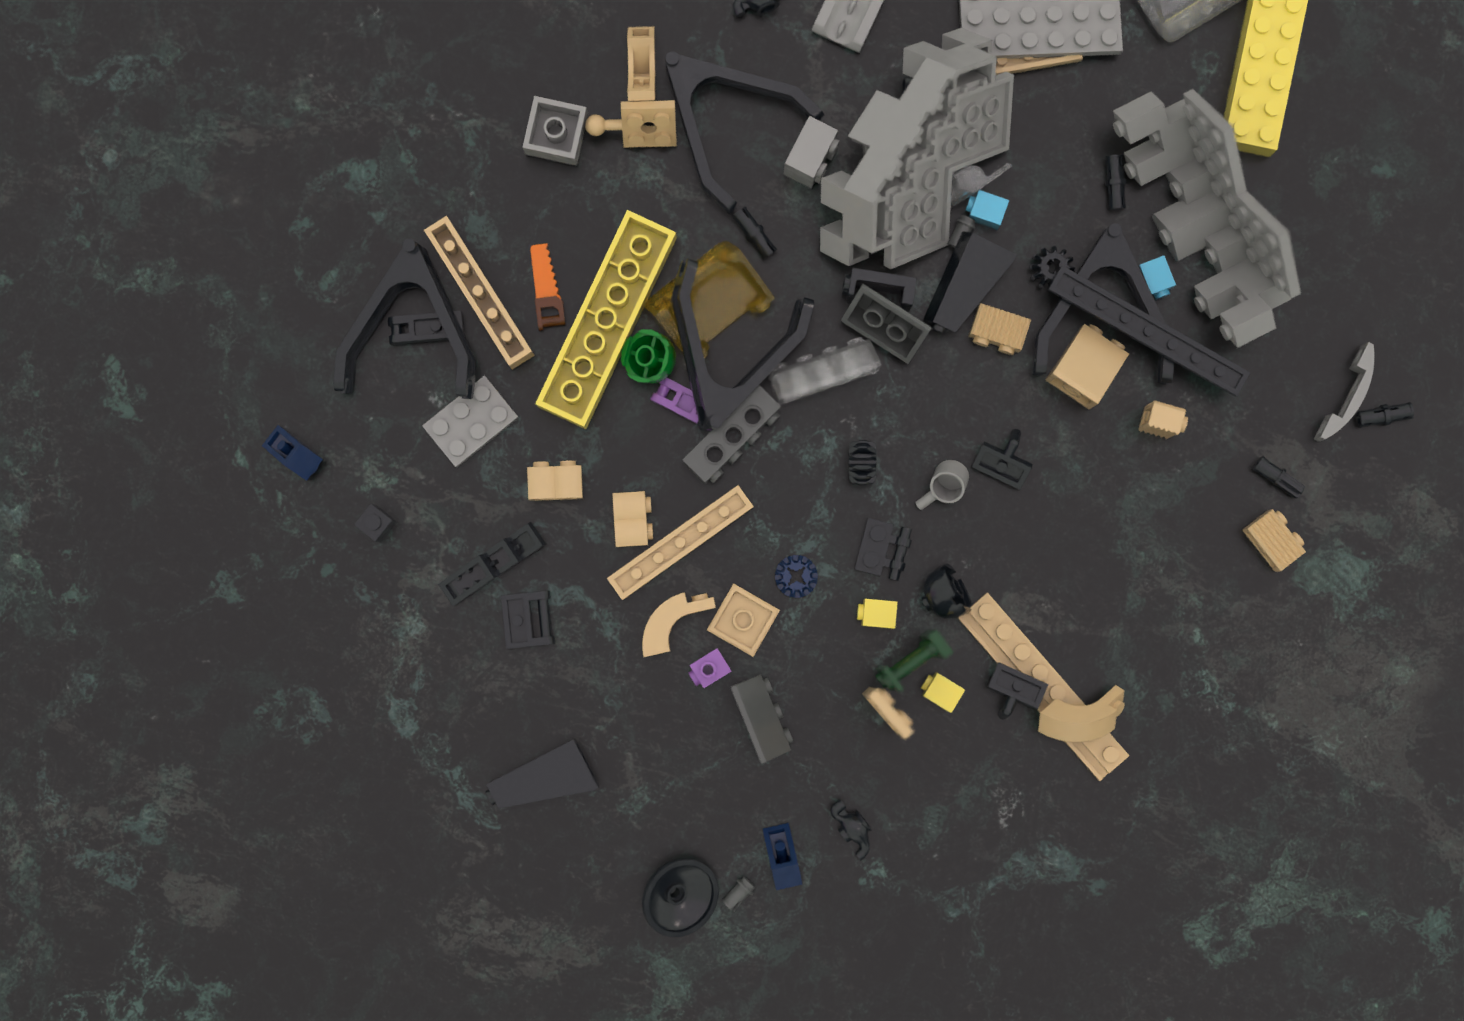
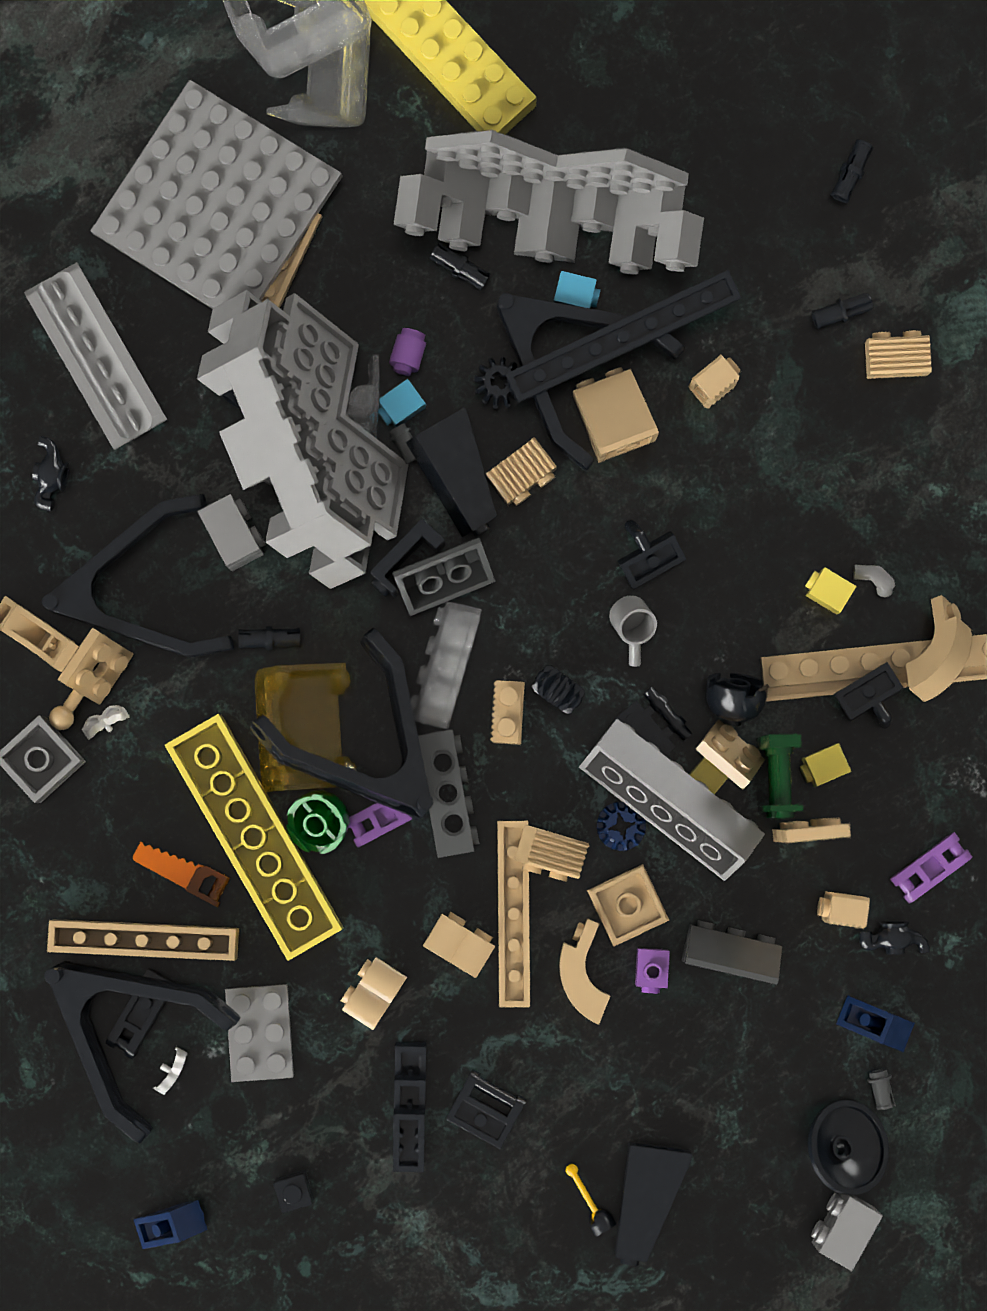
camera: 55 degrees left, 0 degrees up
light grey slope [1314,342,1374,442] -> none
none -> white piece [82,705,130,740]
none -> white piece [153,1046,187,1095]
none -> medium lavender brick [389,328,426,376]
none -> tan brick [490,680,525,745]
none -> tan brick [515,825,589,882]
none -> hinge [566,1164,617,1237]
none -> light grey brick [579,719,765,881]
none -> tan plate [696,719,765,790]
none -> light yellow brick [805,567,856,615]
none -> light grey brick [811,1193,883,1271]
none -> tan brick [817,891,870,929]
none -> light grey arm [853,565,895,597]
none -> medium lavender plate [890,832,973,904]

